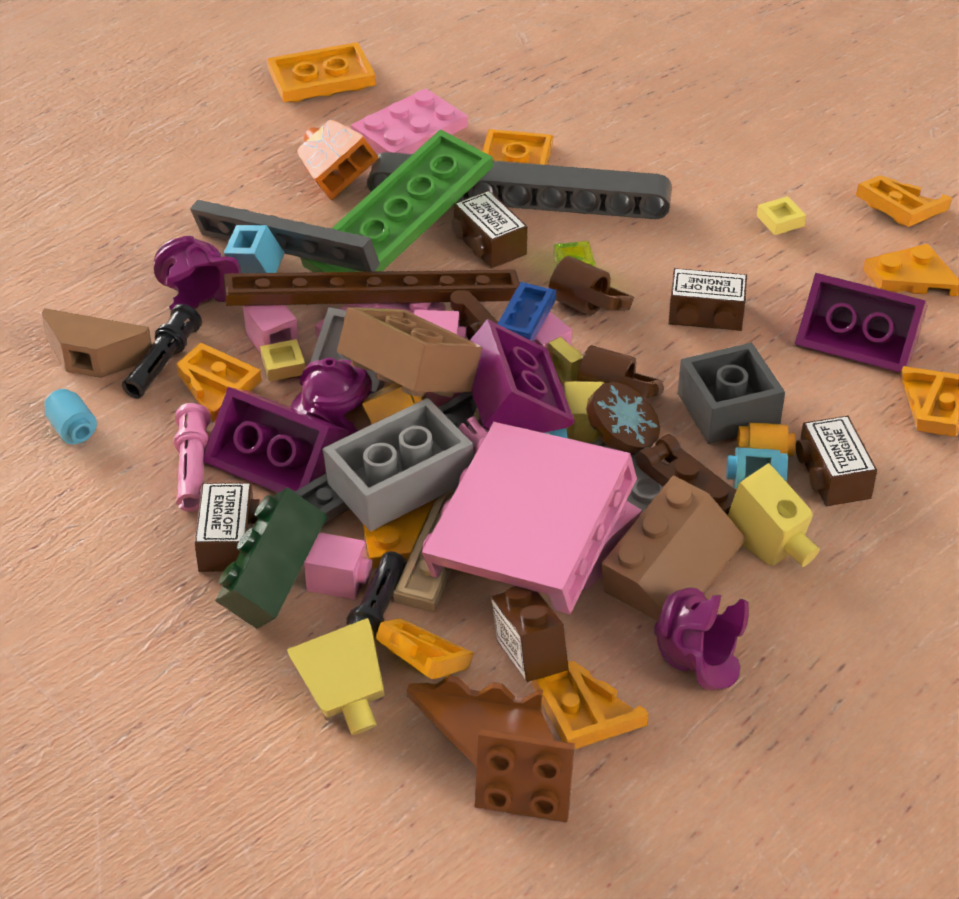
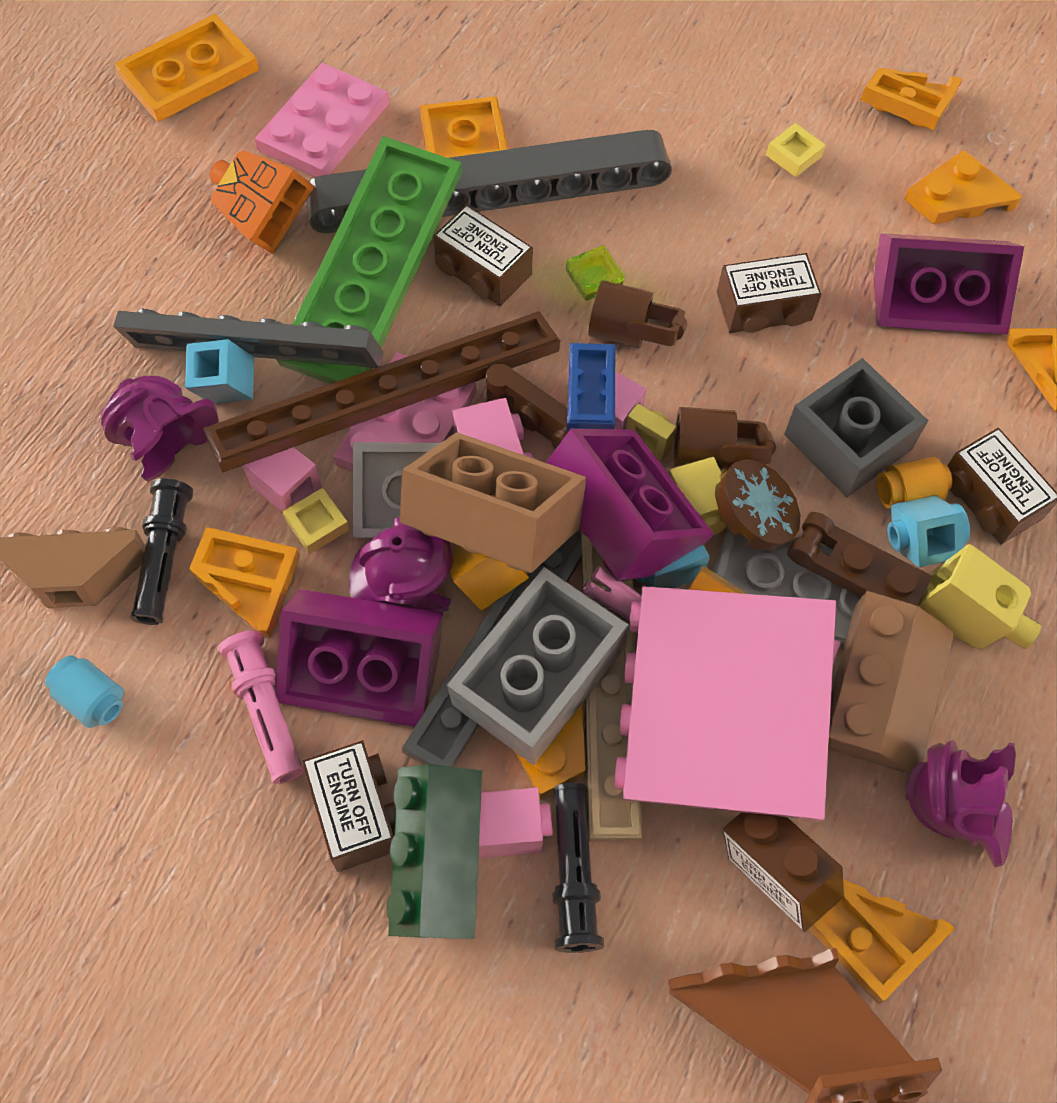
camera: 20 degrees left, 20 degrees up
light yellow torso [287,618,385,735] -> none
light orange wing [375,618,474,679] -> none

